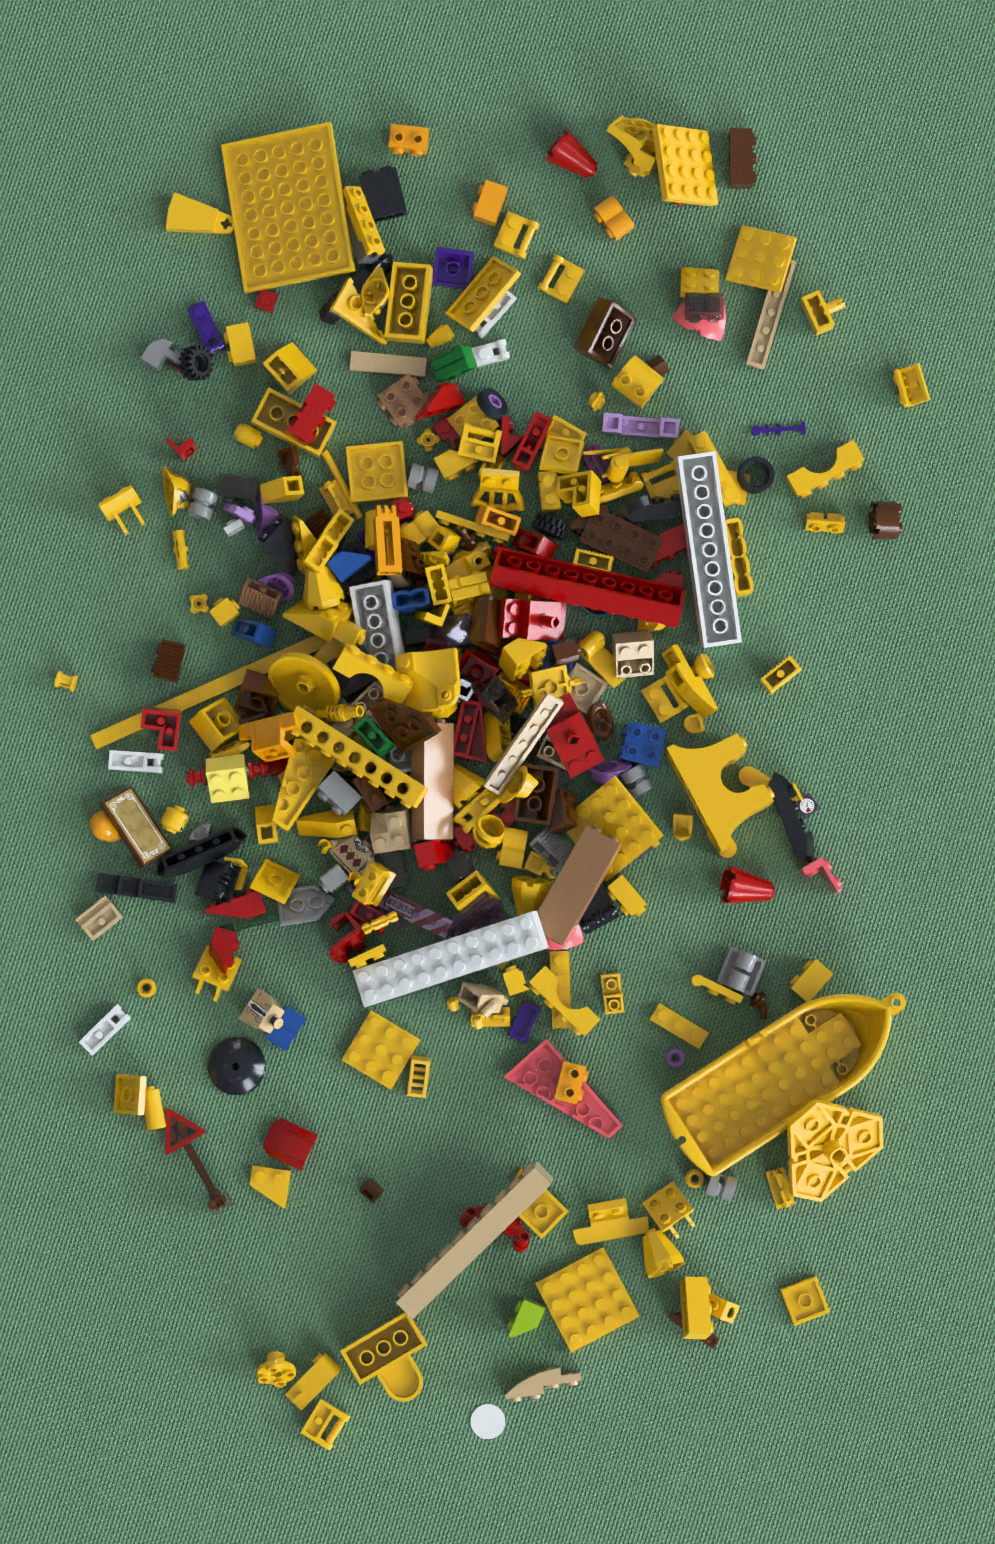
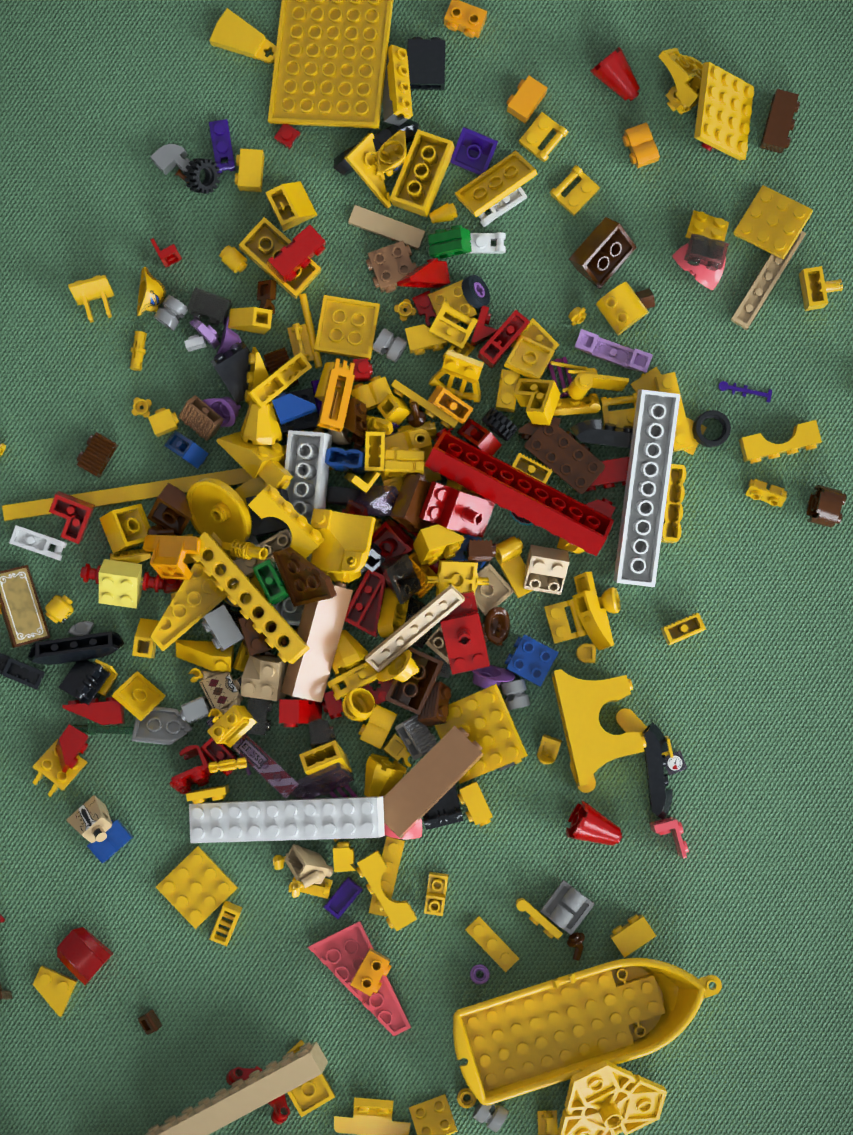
camera: 15 degrees right, 0 degrees up
black dish [208,1037,266,1095] -> none

